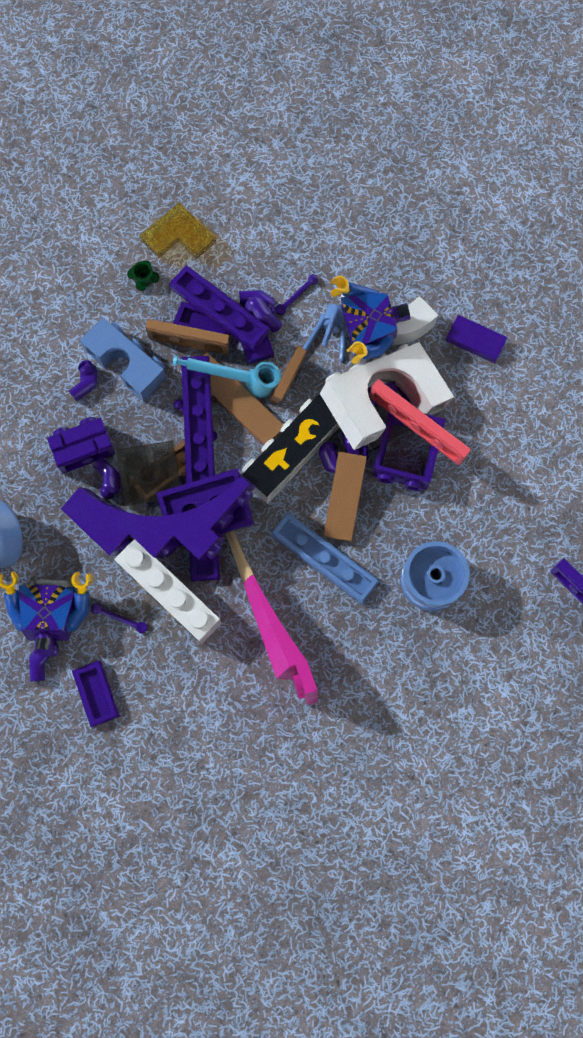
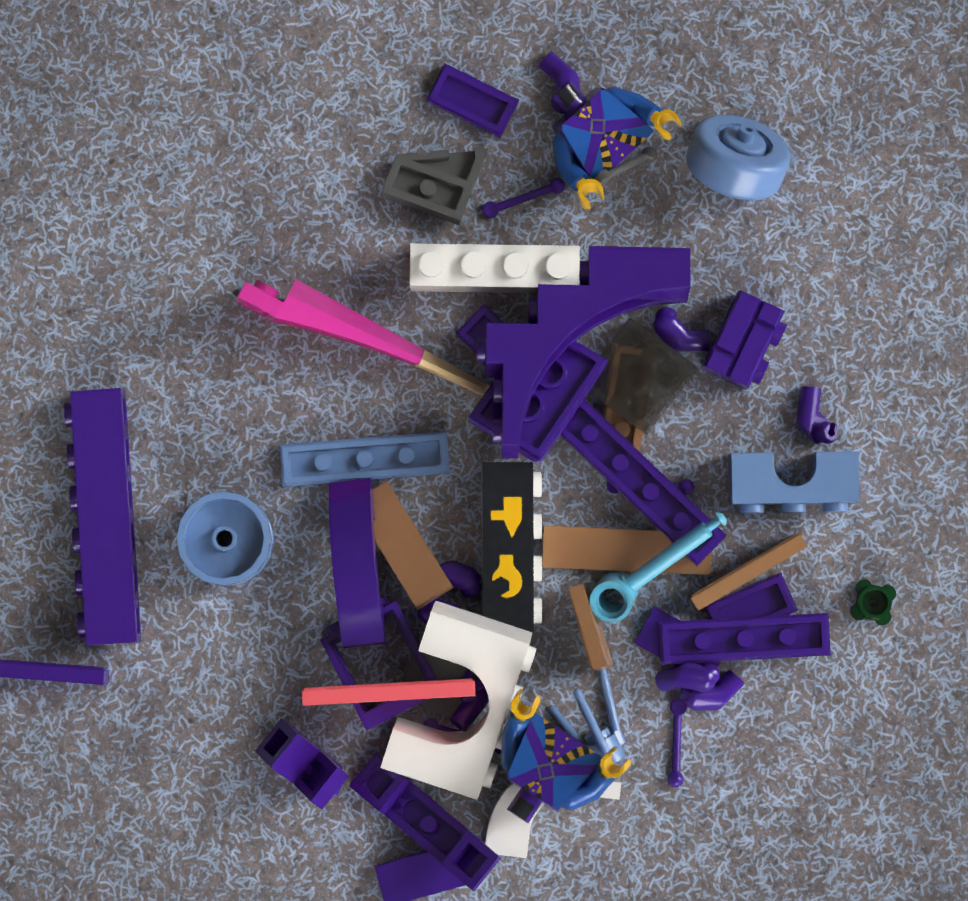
camera: 135 degrees right, 10 degrees up
clear yellow plate [139,202,216,259] -> none
none -> dark purple brick [64,388,142,646]
none -> dark purple brick [255,718,349,809]
none -> dark purple slope [329,478,386,648]
none -> dark purple slope [349,753,501,891]
none -> dark grey wing [381,147,488,225]

